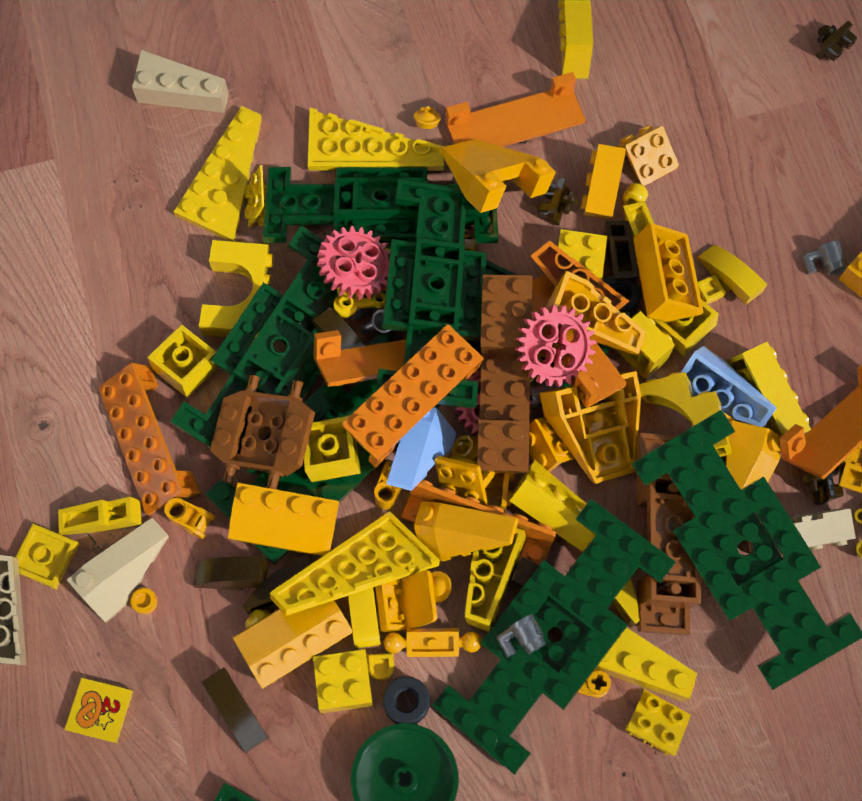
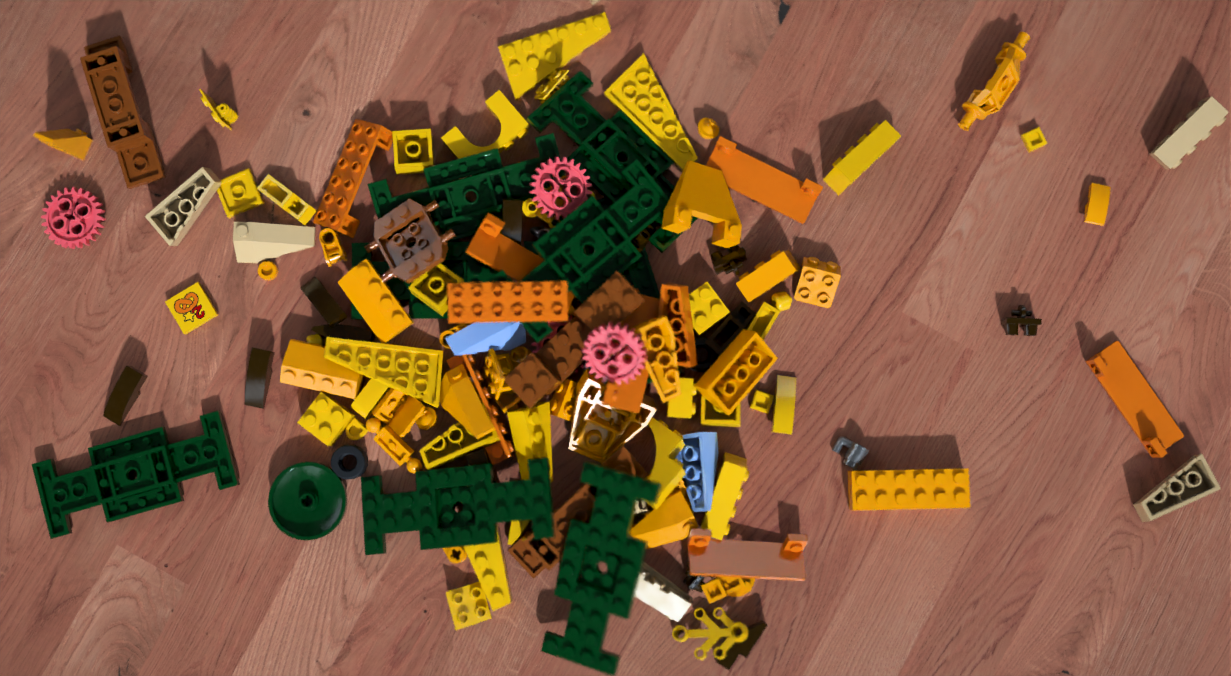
camera: 50 degrees right, 15 degrees up
flat silver piece [497,614,546,657] -> none

